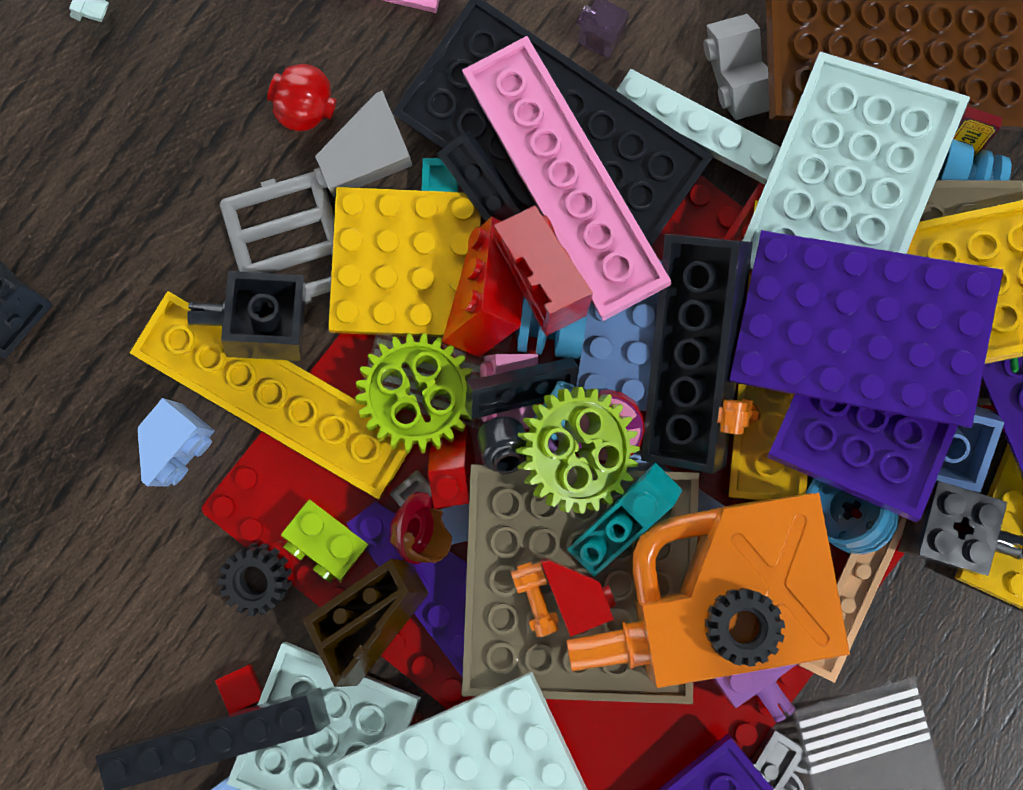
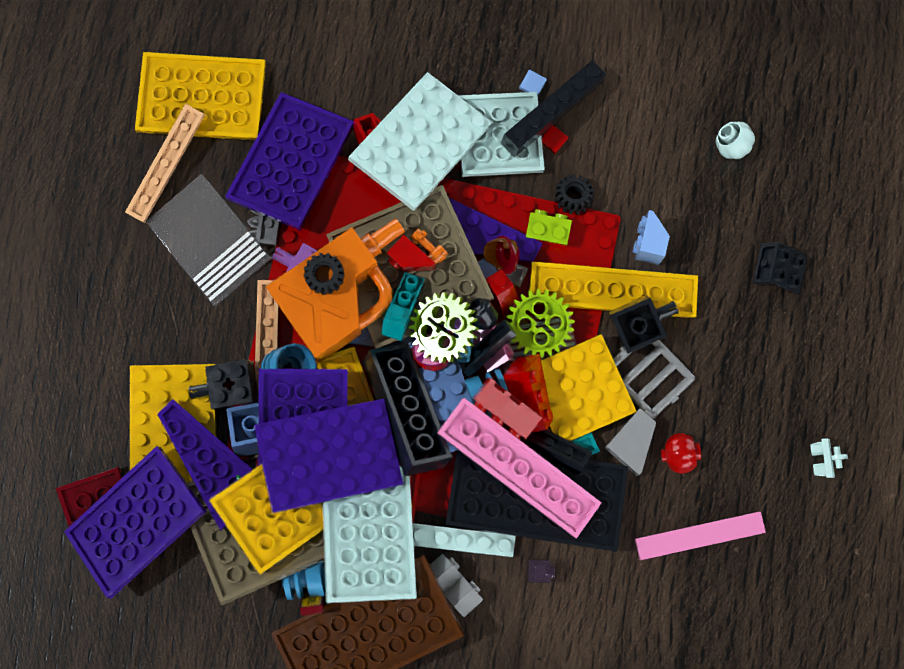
camera: 155 degrees right, 5 degrees down
dark brown wedge [303,559,429,687] -> none
orange bar [717,399,761,434] -> none

